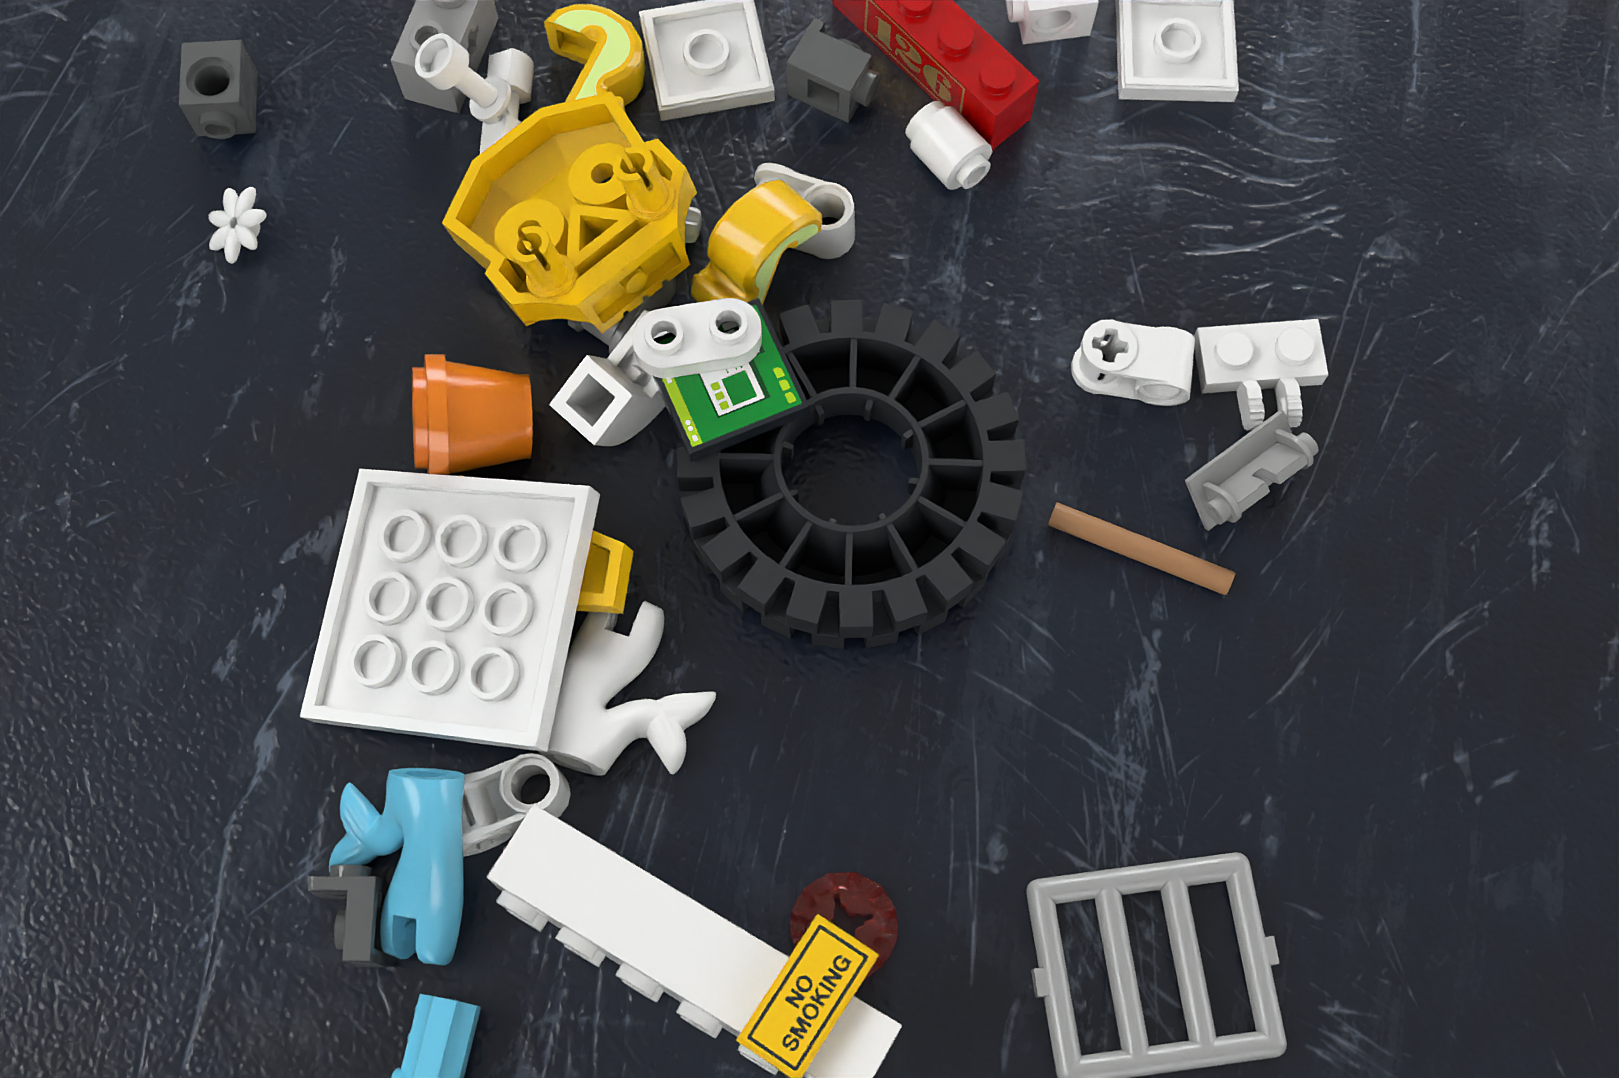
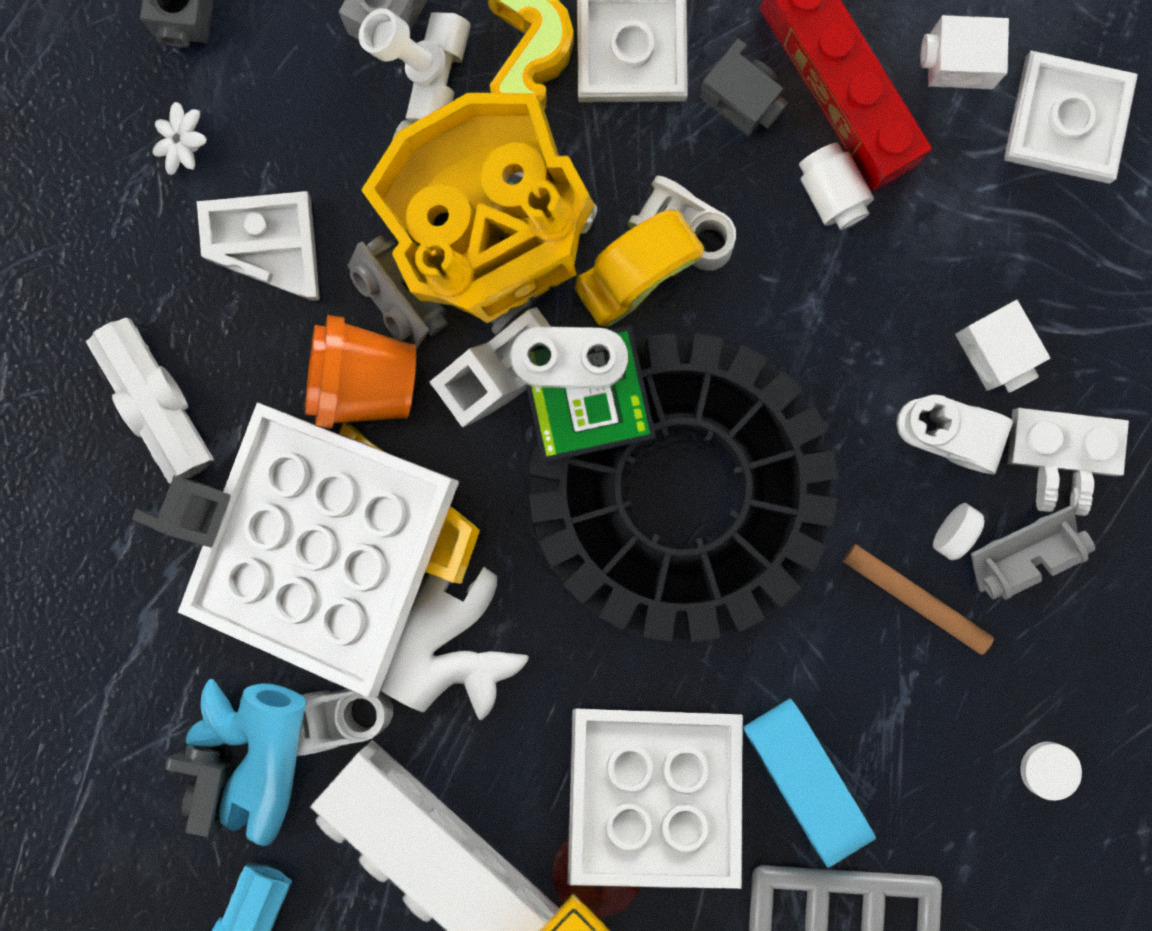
camera: 10 degrees right, 15 degrees up
none -> white piece [86,317,215,484]
none -> dark grey panel [132,475,231,548]
none -> white wing [197,191,320,301]
none -> light grey hinge [347,235,448,350]
none -> white plate [568,709,743,889]
none -> medium azure beam [743,698,876,868]
none -> white tile [933,503,984,560]
none -> white brick [955,300,1050,393]
none -> white tile [1020,742,1082,800]

